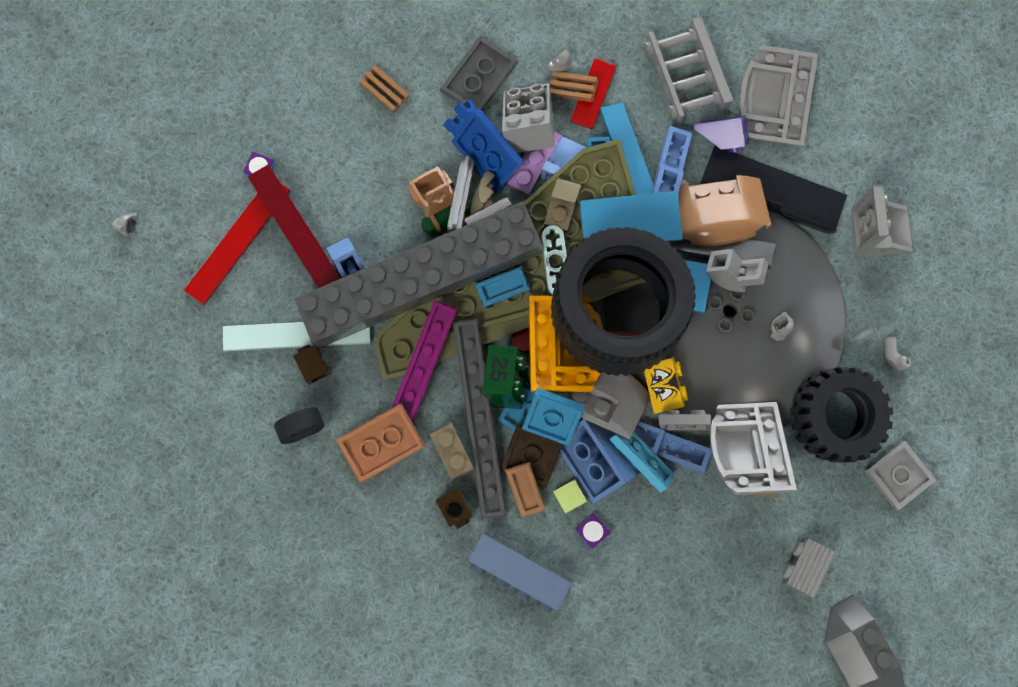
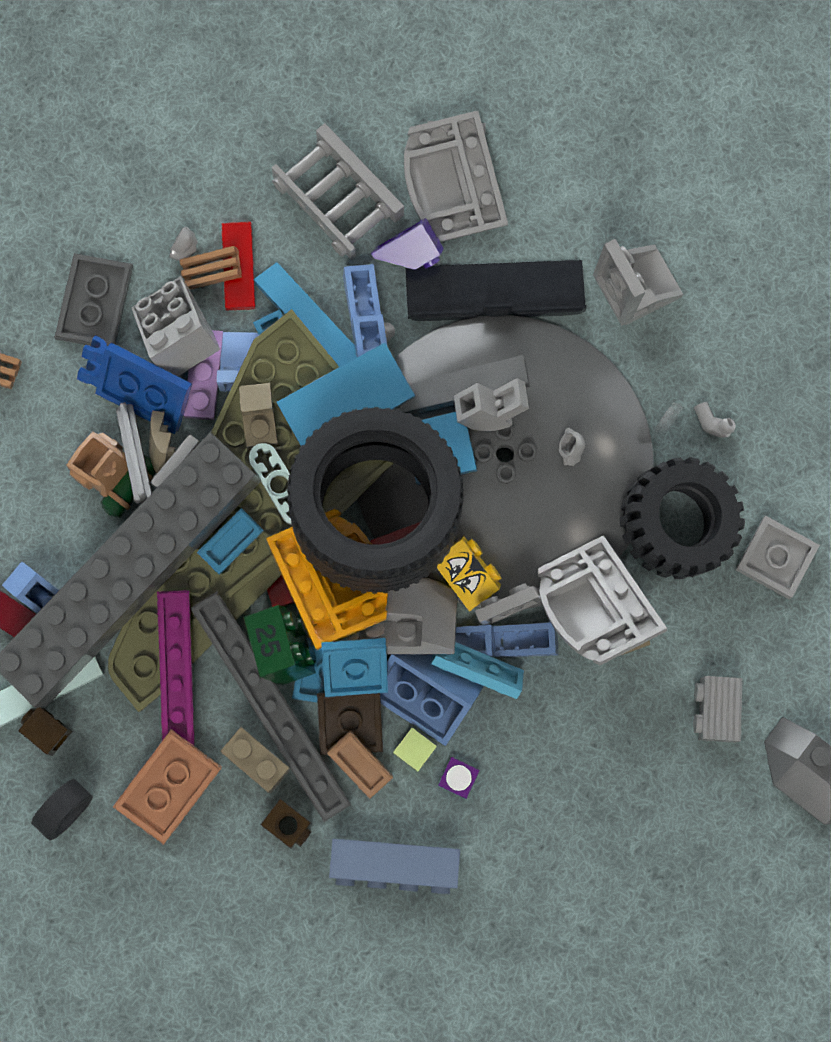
camera: 25 degrees left, 0 degrees up
medium nougat slope [677,175,771,246] -> none

